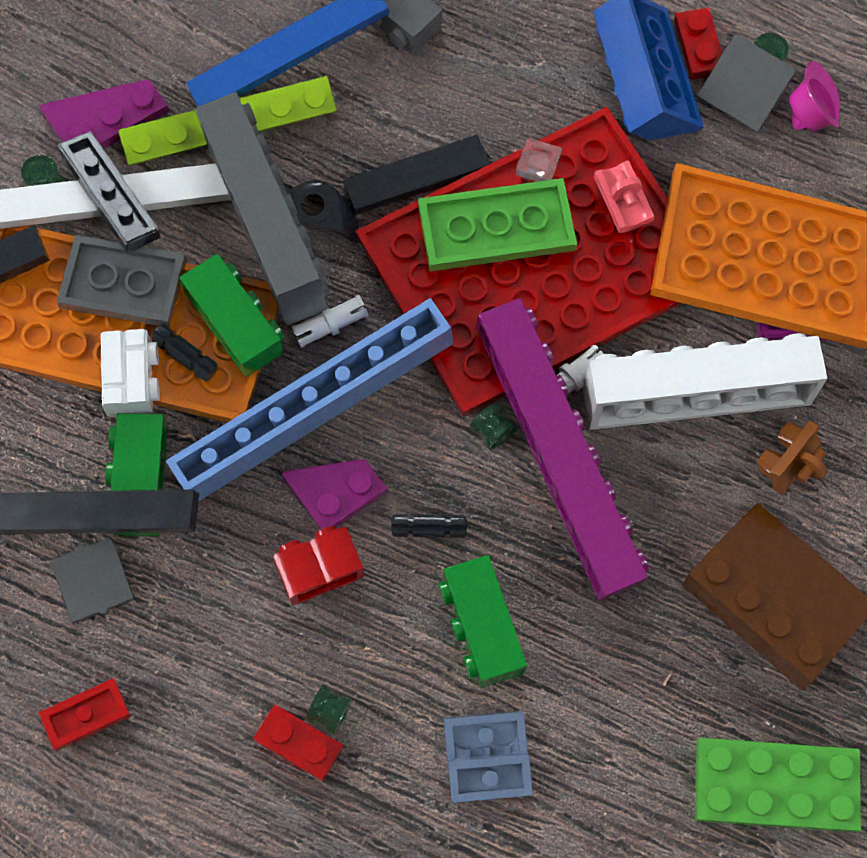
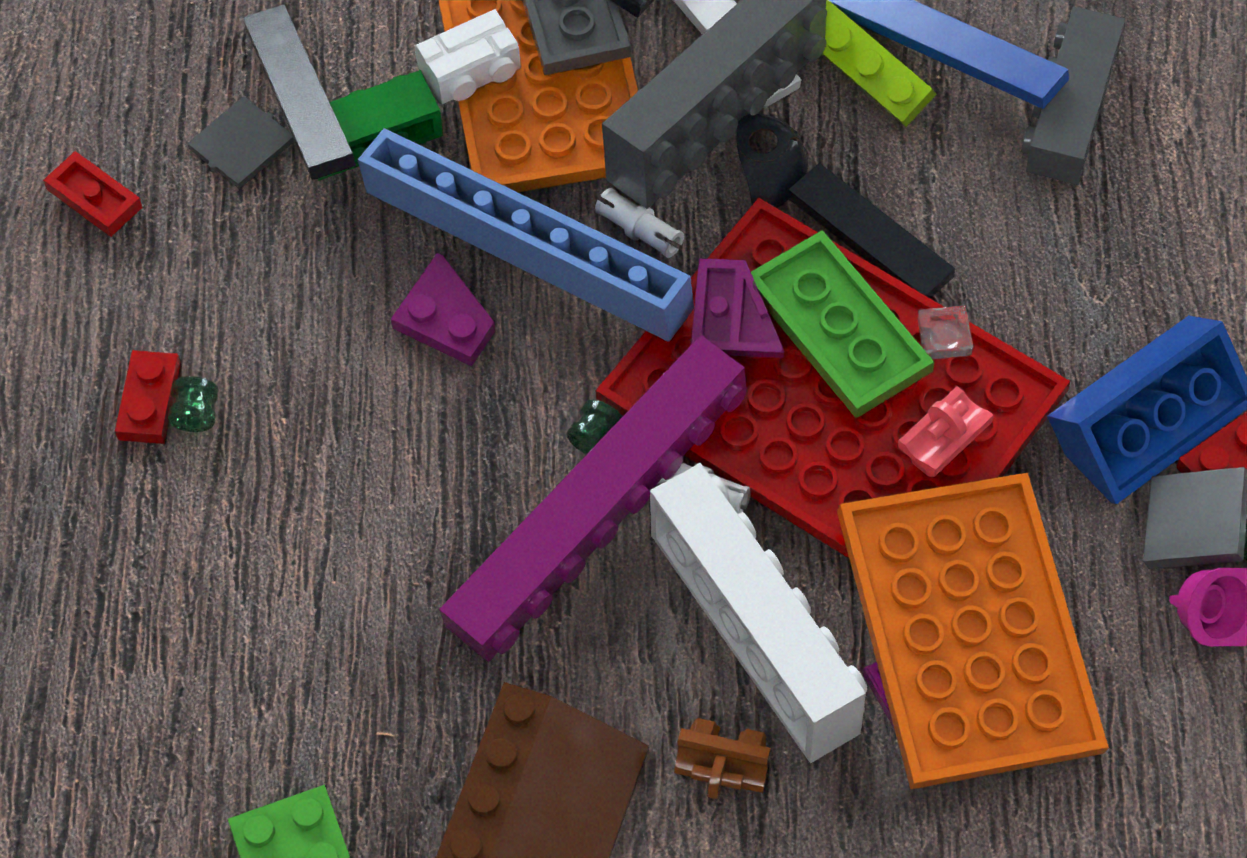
camera: 70 degrees right, 10 degrees down
black axle [151,324,218,381] -> none
green brick [179,253,284,378] -> none
red brick [273,526,364,605] -> none
black axle [391,514,467,538] -> none
green brick [438,555,527,688] -> none
sand blue slope [443,710,533,803] -> none
none -> magenta wing [691,259,784,358]

